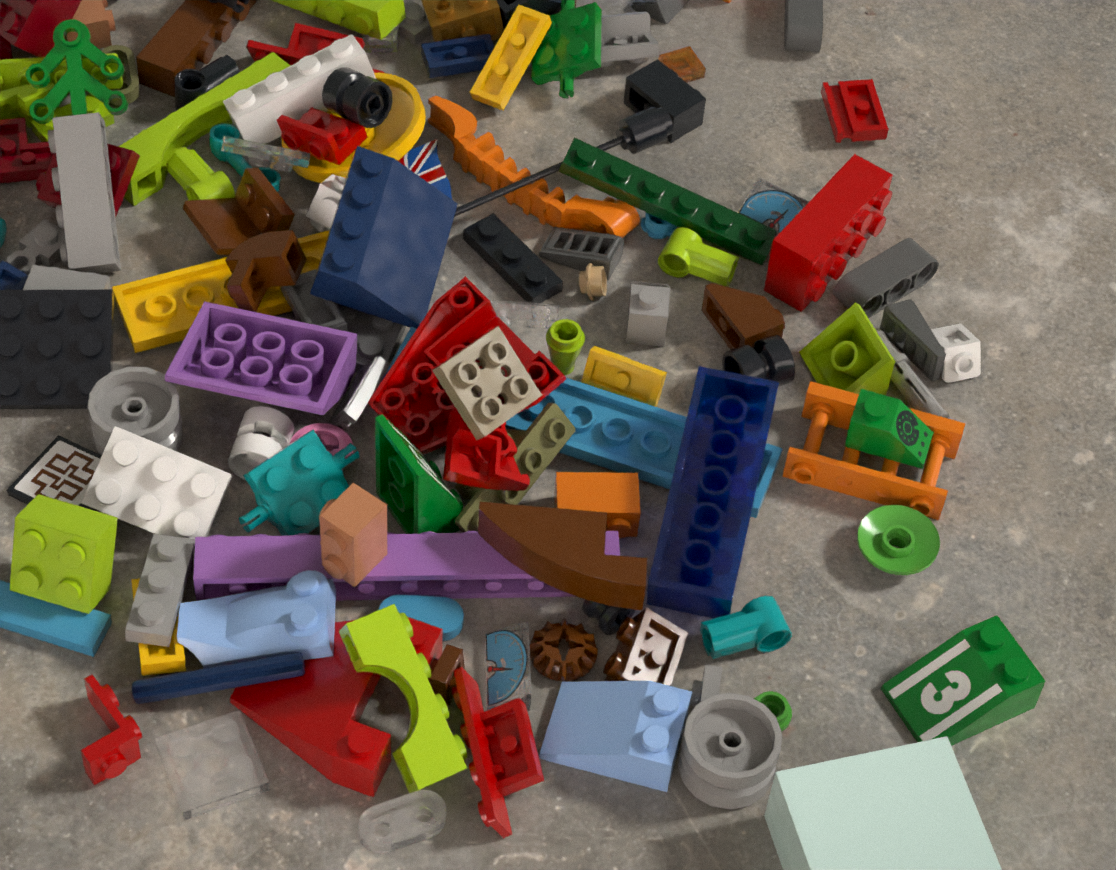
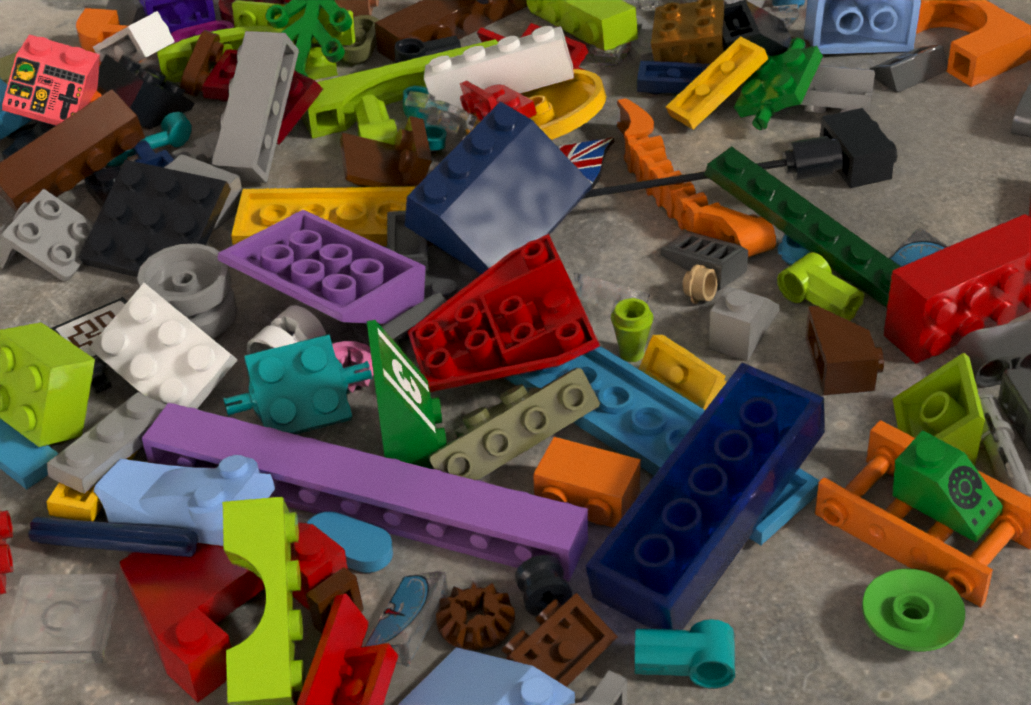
camera: 30 degrees right, 10 degrees down
reddish brown brick [225,230,307,312] -> none
nougat brick [319,482,388,587] -> none
black wheel [322,67,393,128] -> none
plate [432,326,542,440] -> none
red slope [443,406,530,491] -> none
black plate [463,213,563,308] -> none
reddish brown slope [478,502,647,611] -> none
clear orange tile [658,46,706,83] -> none
black wheel [722,335,795,400] -> none

